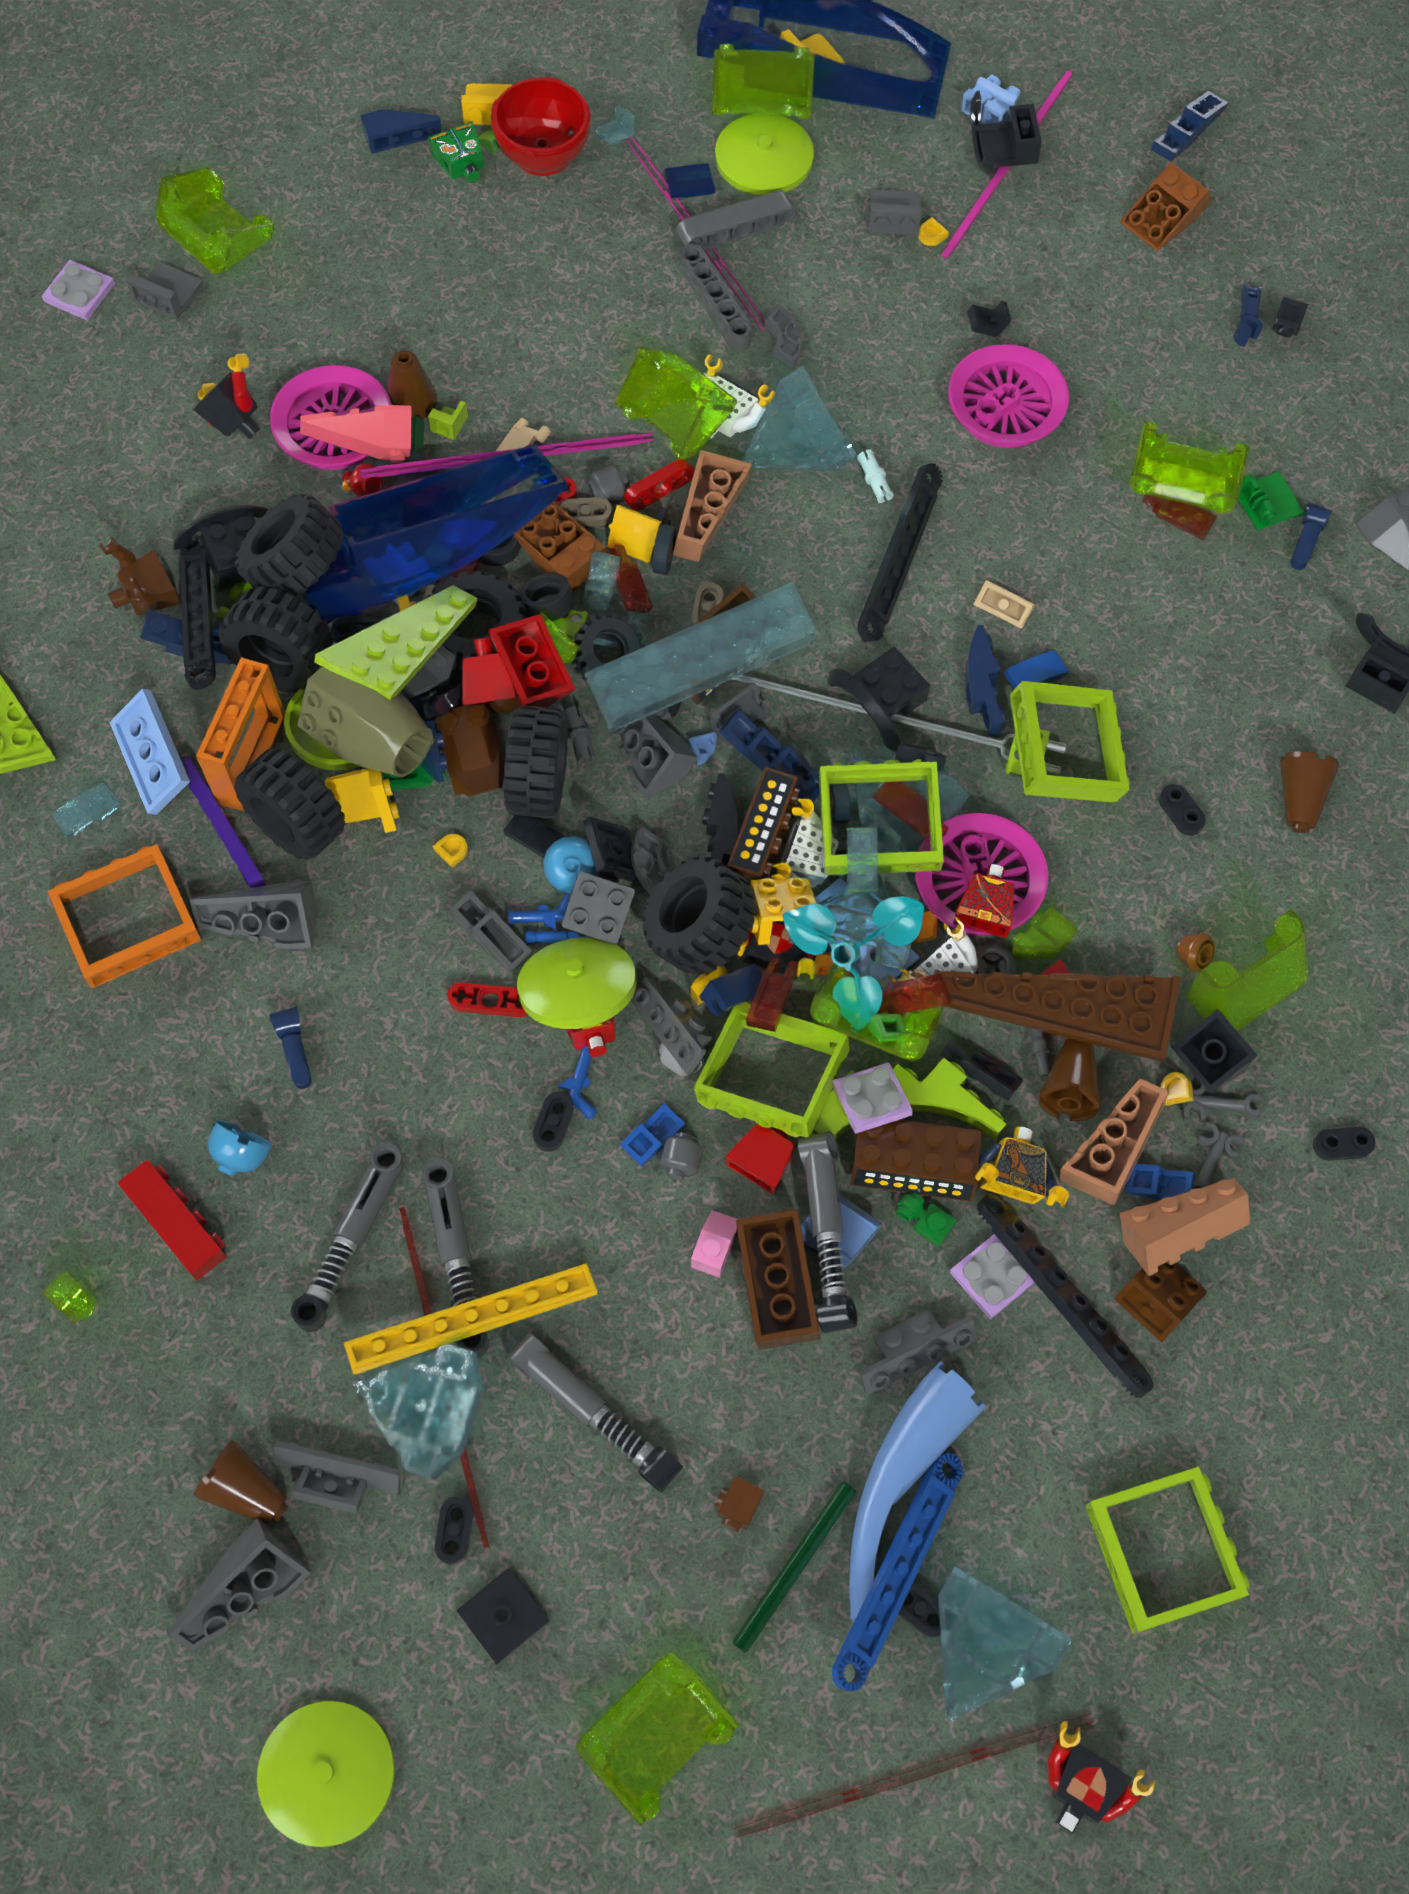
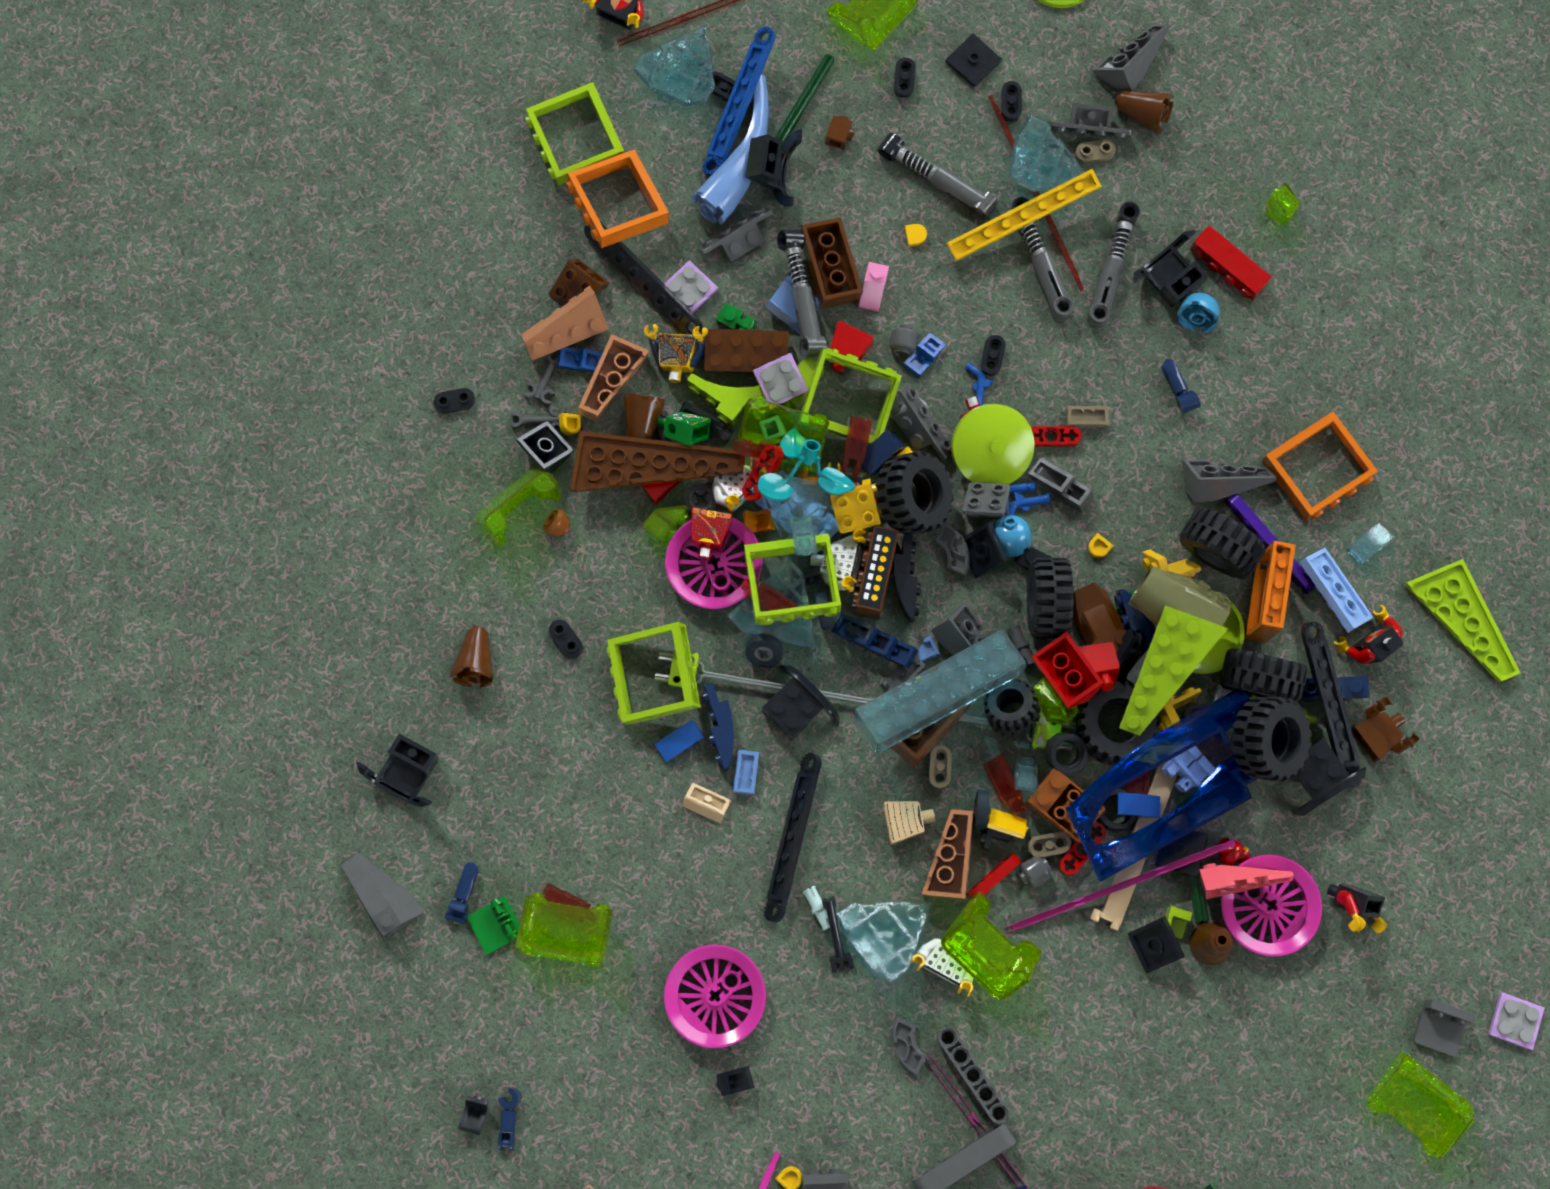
camera: 175 degrees right, 10 degrees up
none -> orange window [566,149,669,248]
none -> green torso [657,412,711,446]
none -> medium blue plate [733,750,759,795]
none -> red beam [742,445,784,501]
none -> black piece [745,129,803,207]
none -> black hinge [821,896,854,973]
none -> tan torso [883,801,935,845]
none -> black plate [894,57,916,98]
none -> yellow tile [905,224,927,247]
none -> dark tan plate [1066,406,1109,428]
none -> dark tan plate [1075,139,1116,164]
none -> black plate [1127,916,1185,974]
none -> black piece [1133,230,1208,308]
none -> torso [1334,605,1404,664]

